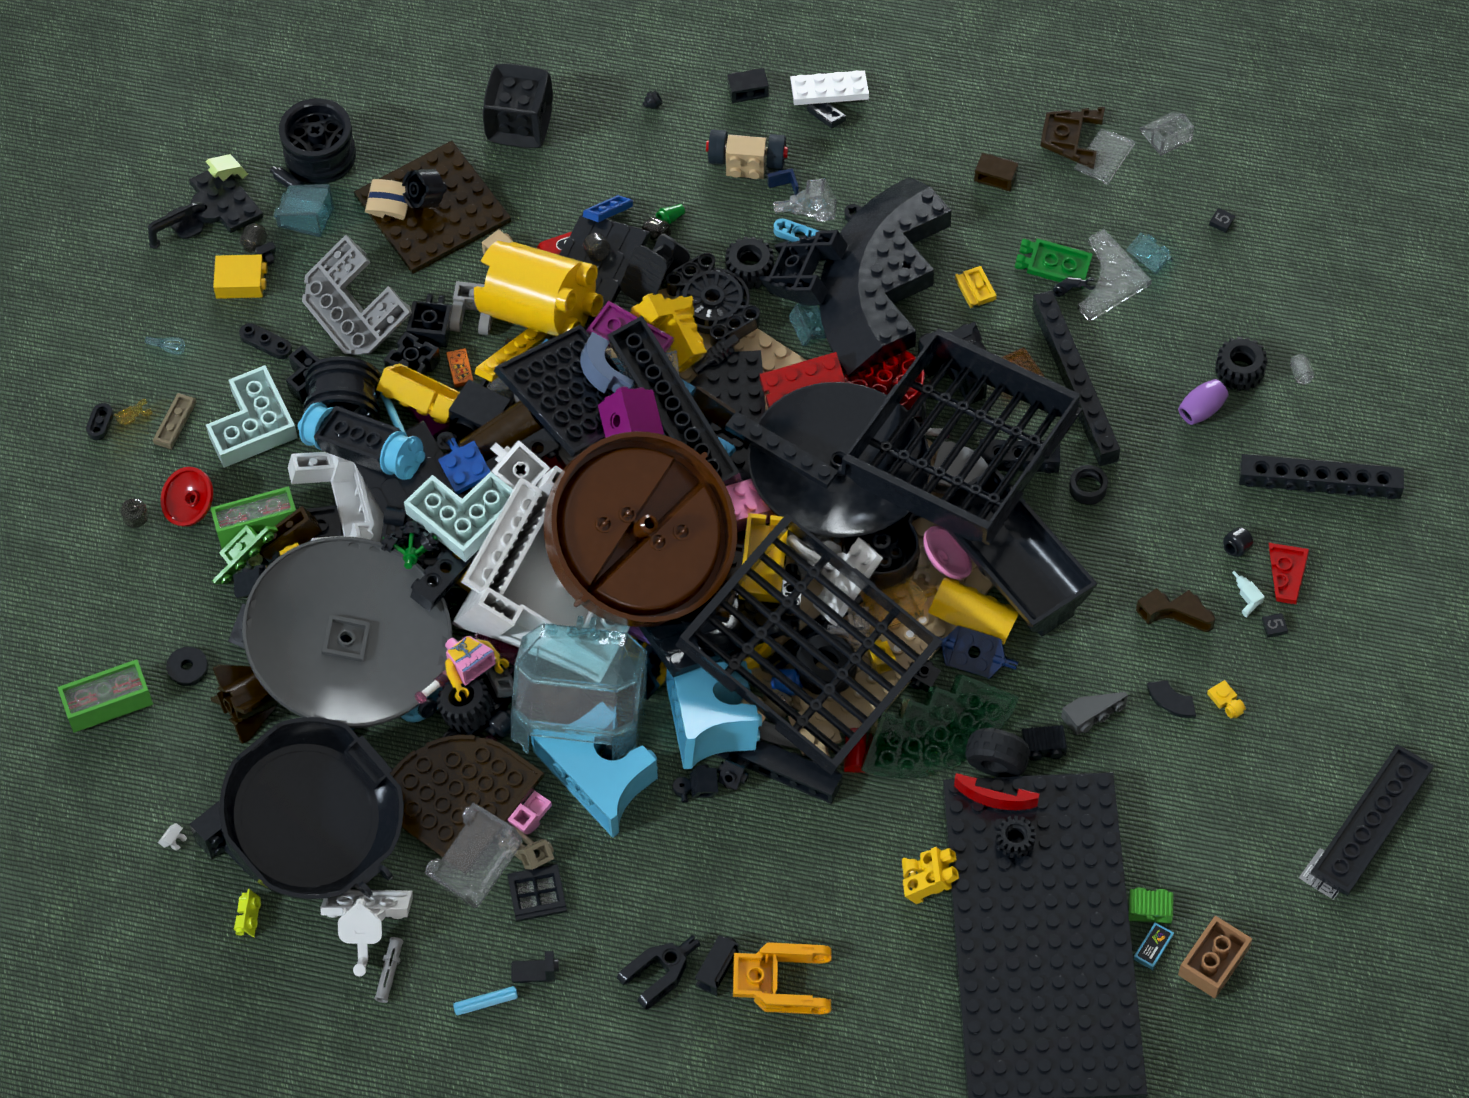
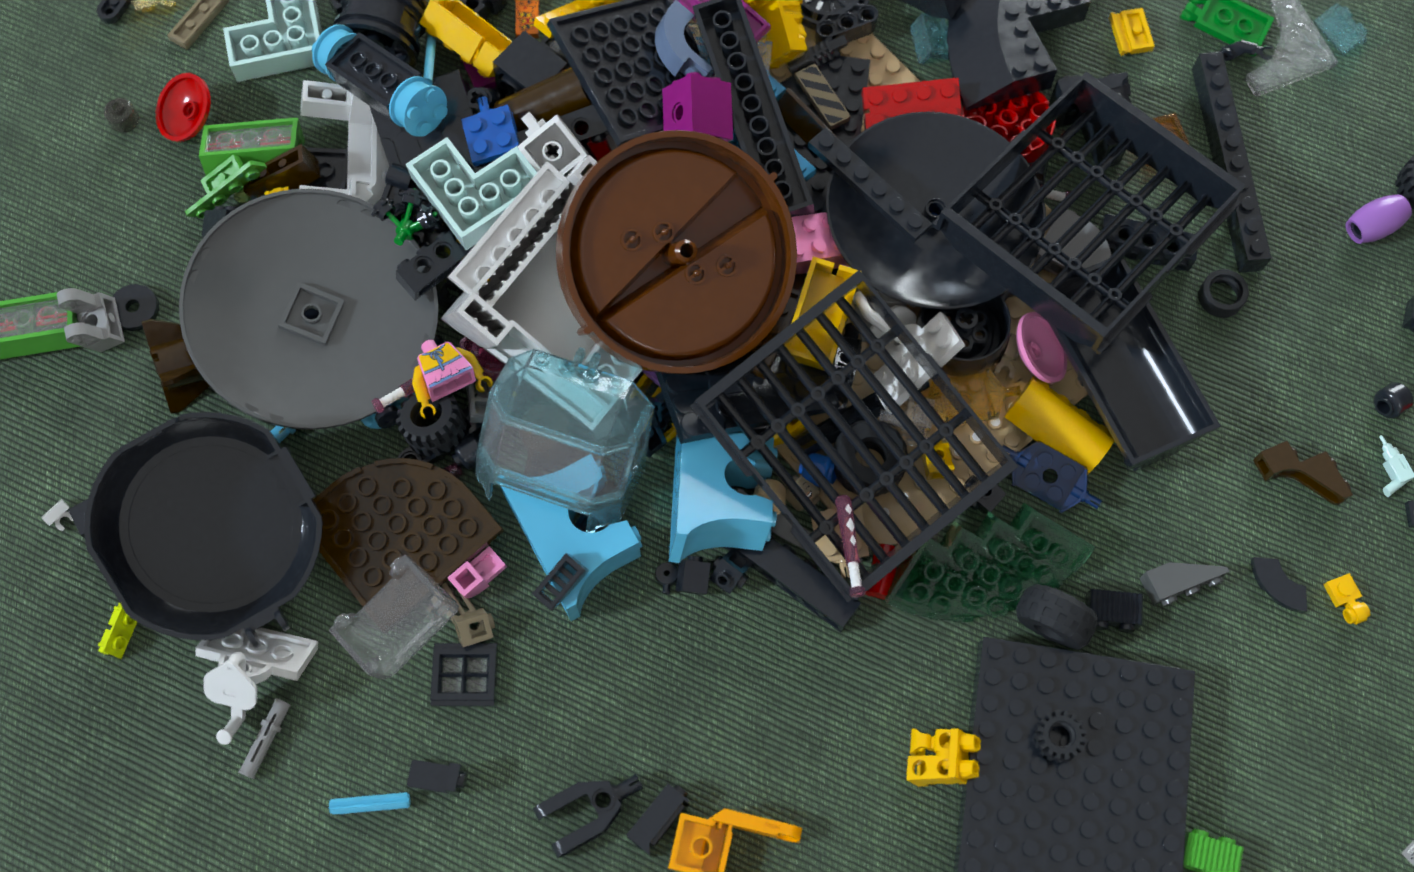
camera: 10 degrees right, 10 degrees up
red slope [954,773,1040,810] -> none
none -> light grey brick [56,288,125,352]
none -> black slope [532,553,589,611]
none -> dark tan tile [794,64,851,130]
none -> clear pink piece [835,495,866,597]

